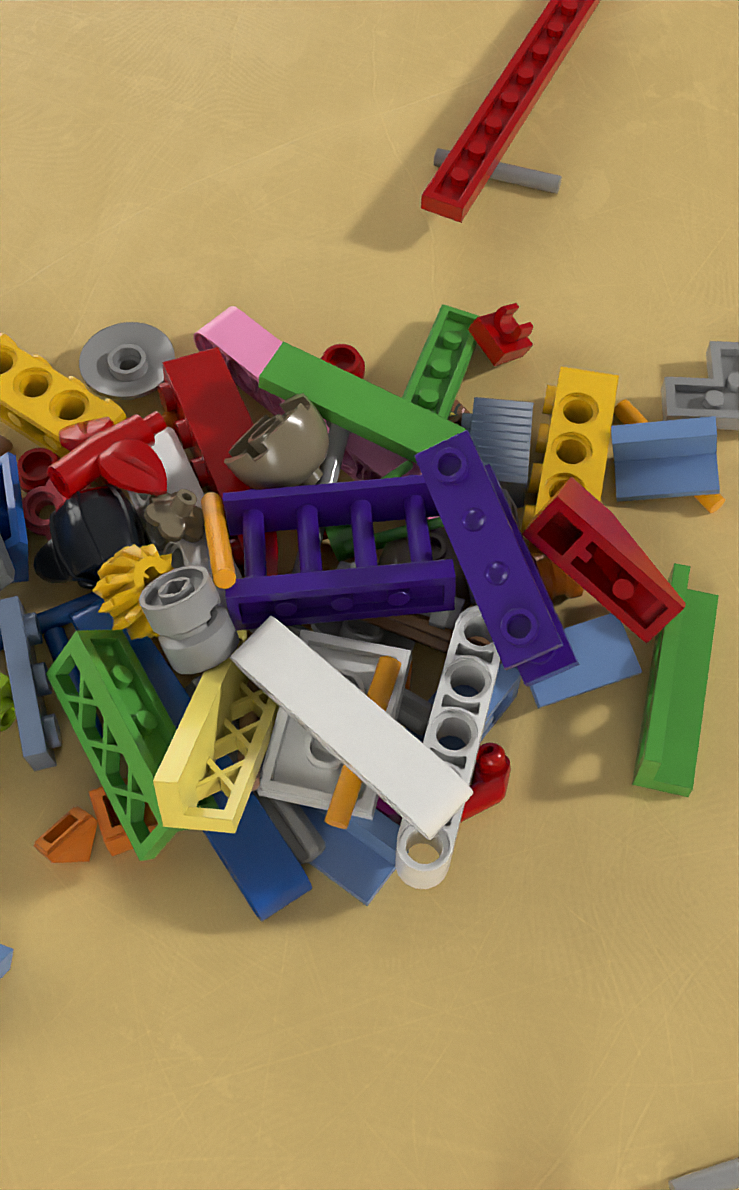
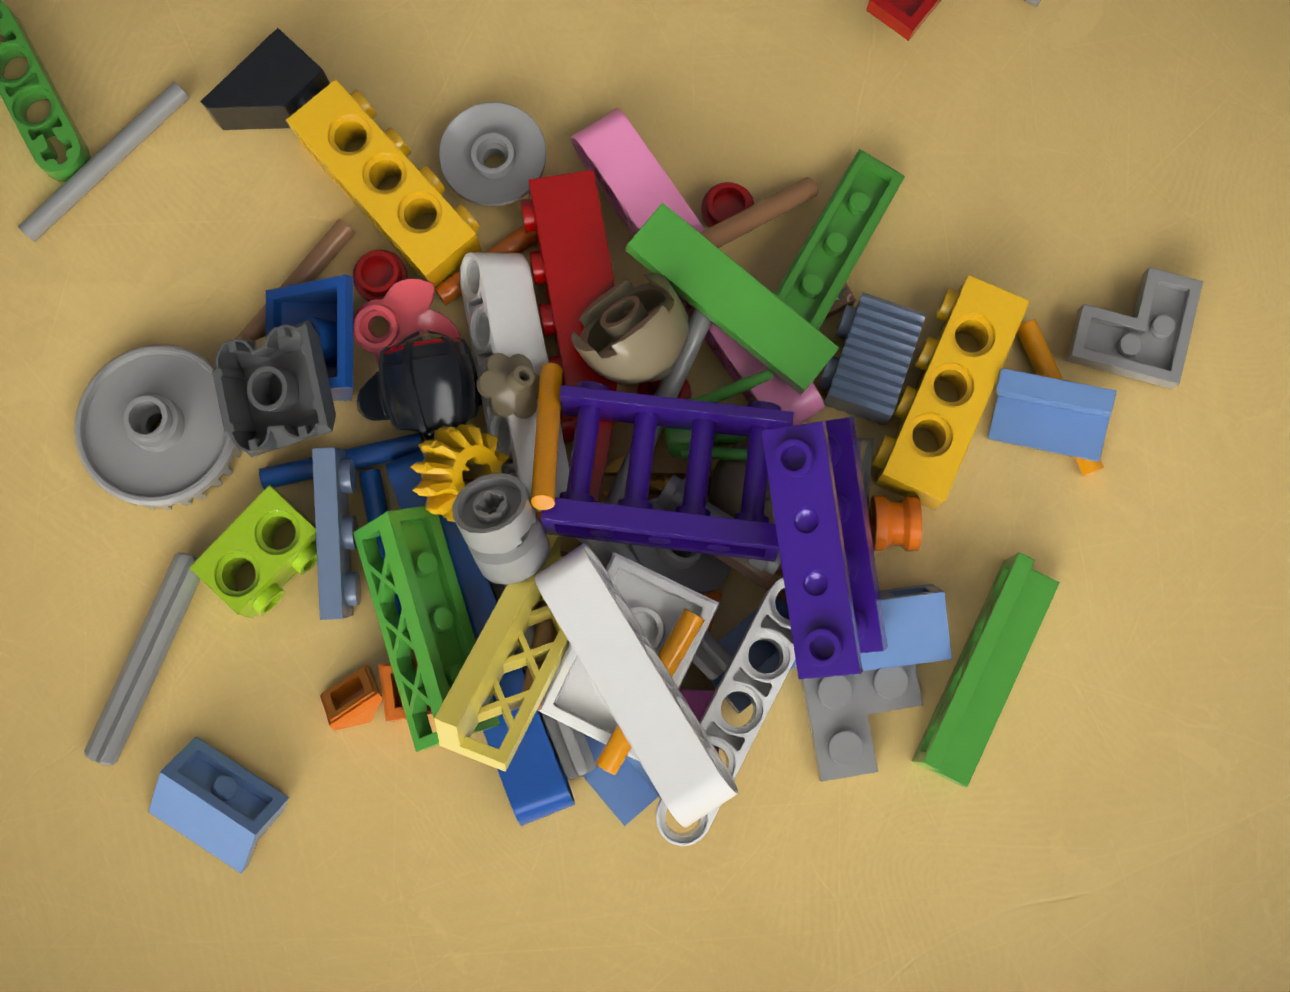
camera: 15 degrees right, 20 degrees up
red plant [47,411,167,498] -> none
red arm [460,742,511,823] -> none
red tile [468,303,533,366] -> none
red slope [522,477,686,644] -> none
none -> medium nougat bar [700,177,818,248]
none -> light grey plate [801,664,923,782]

